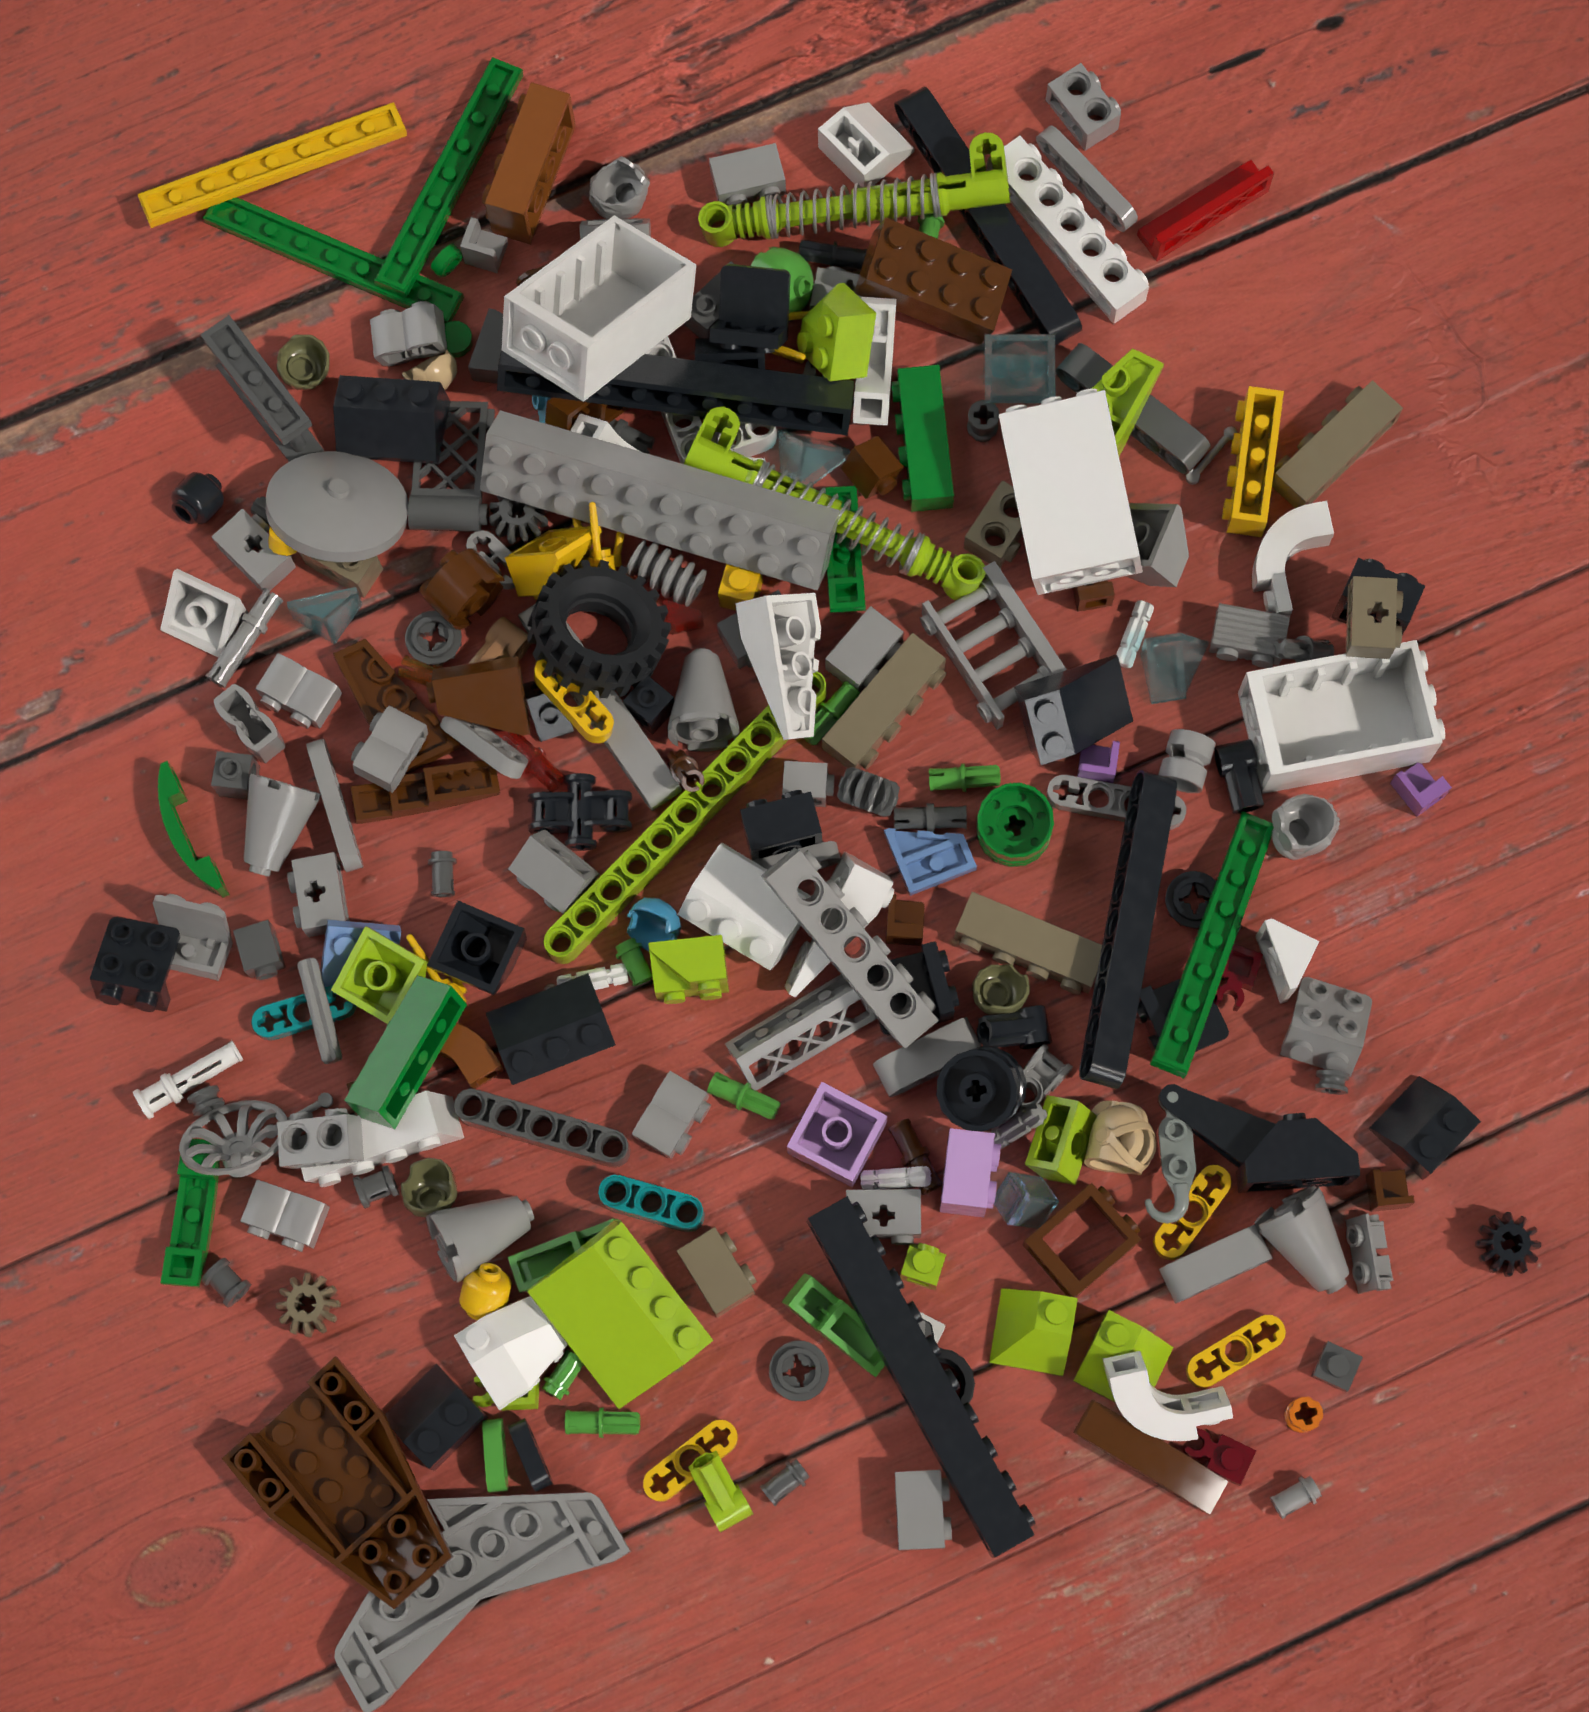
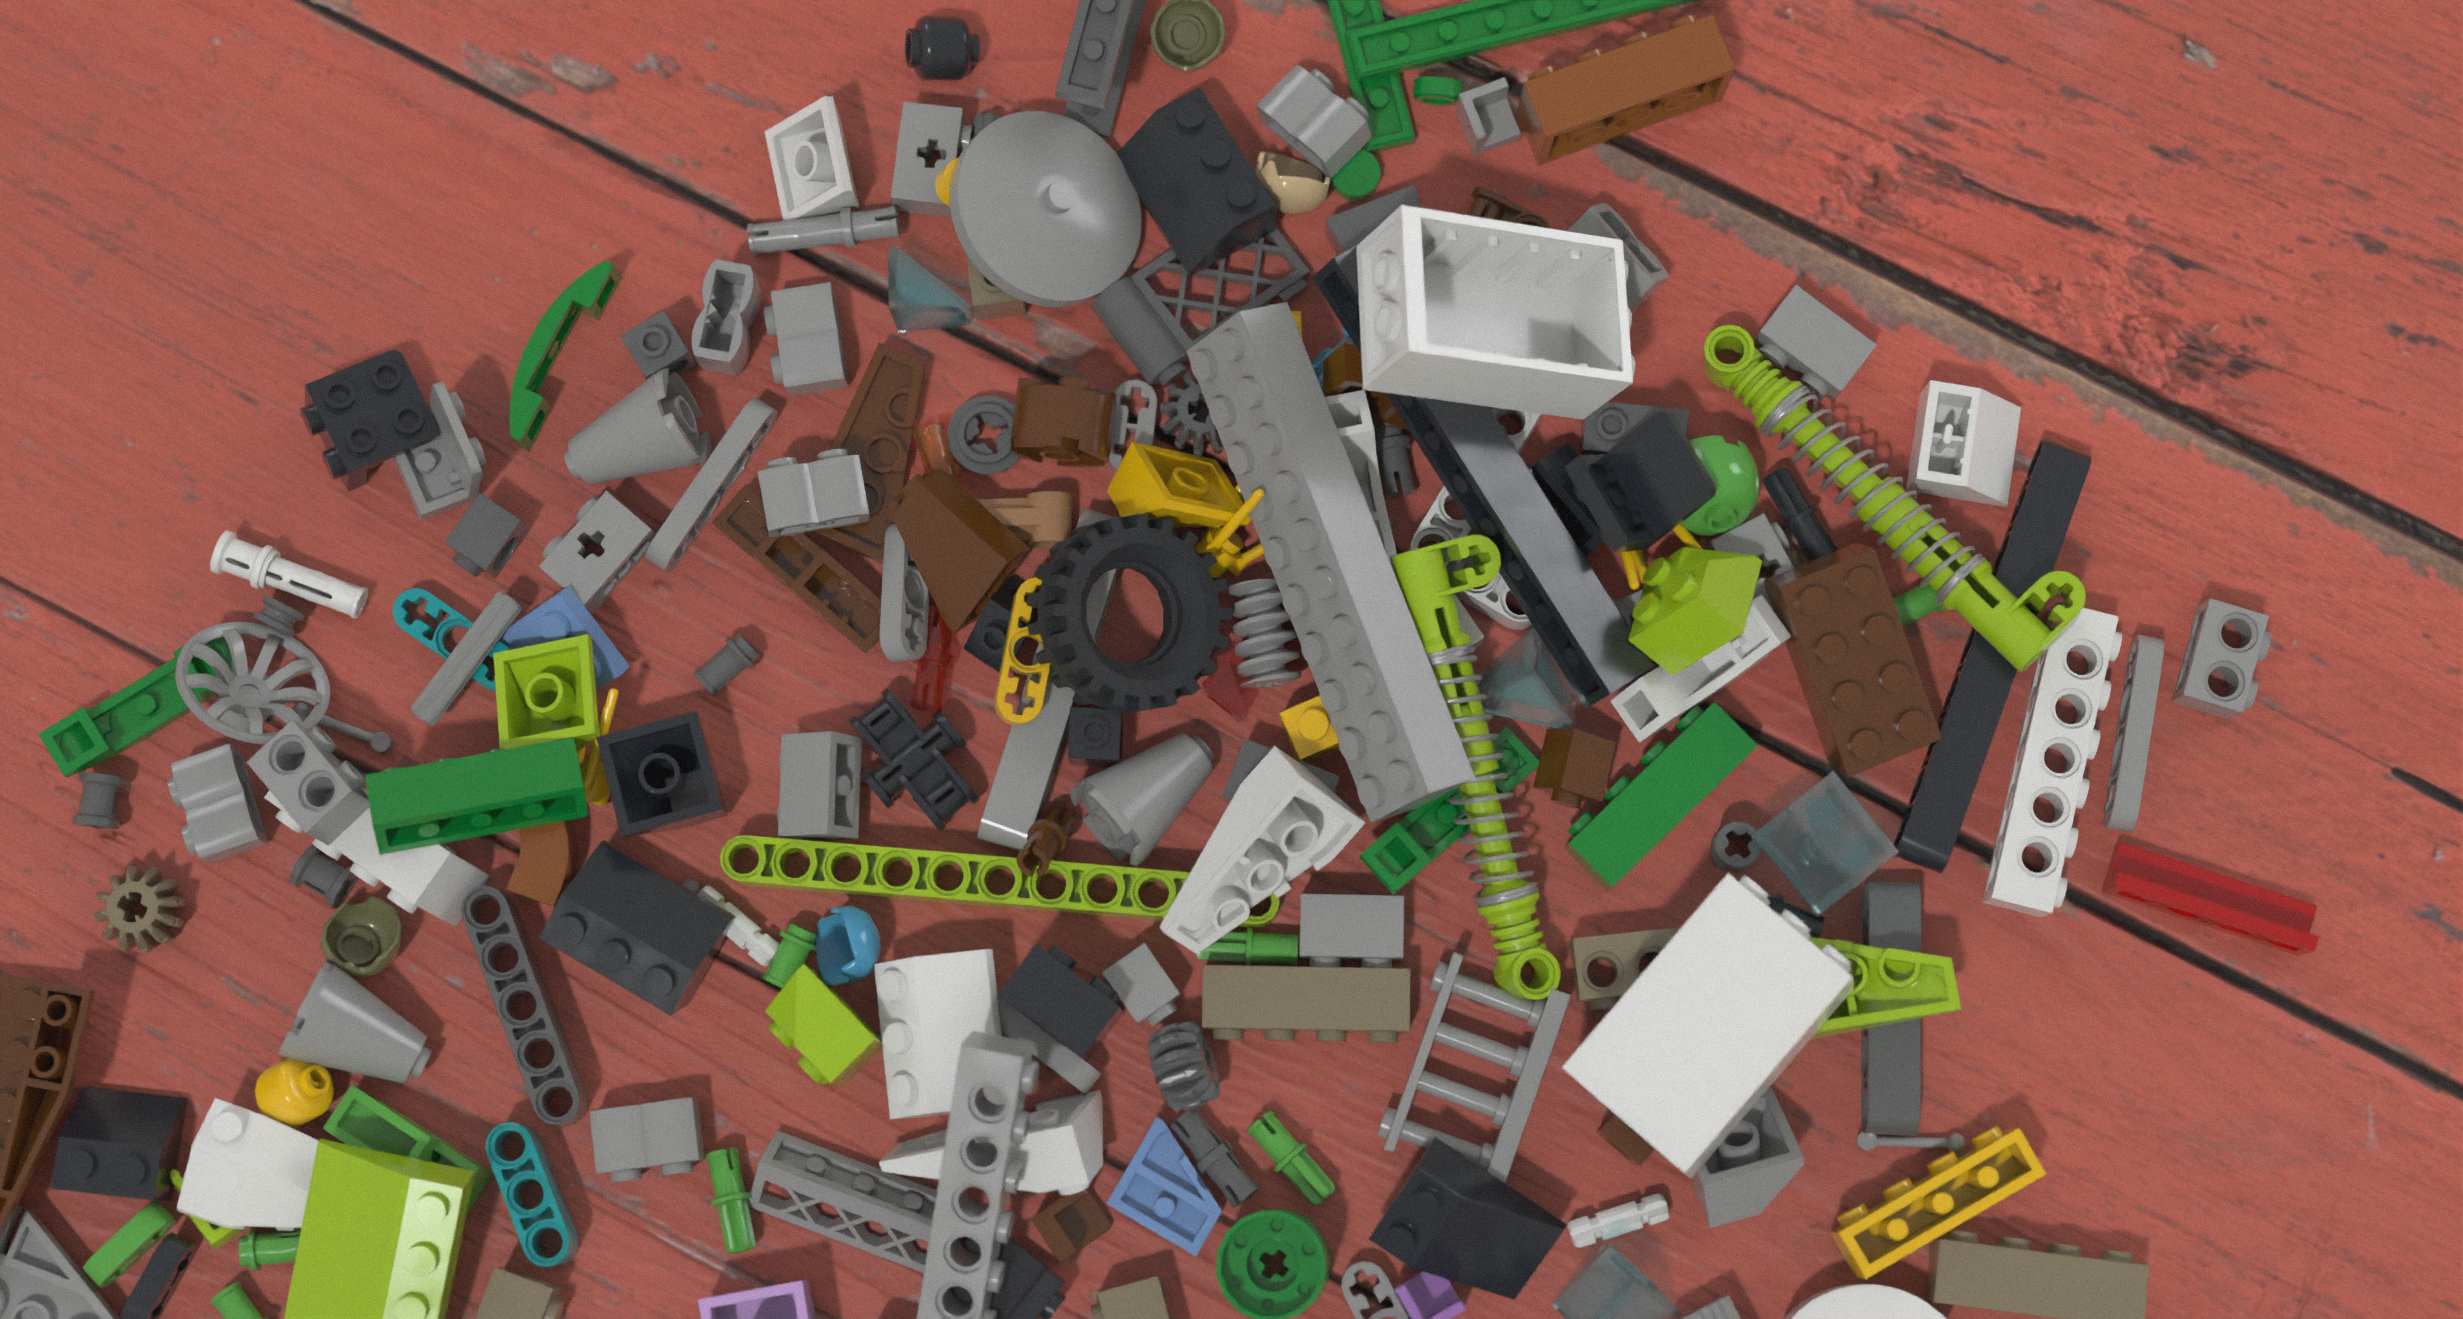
camera: 50 degrees right, 5 degrees up
light grey hair [589,156,650,220] -> none

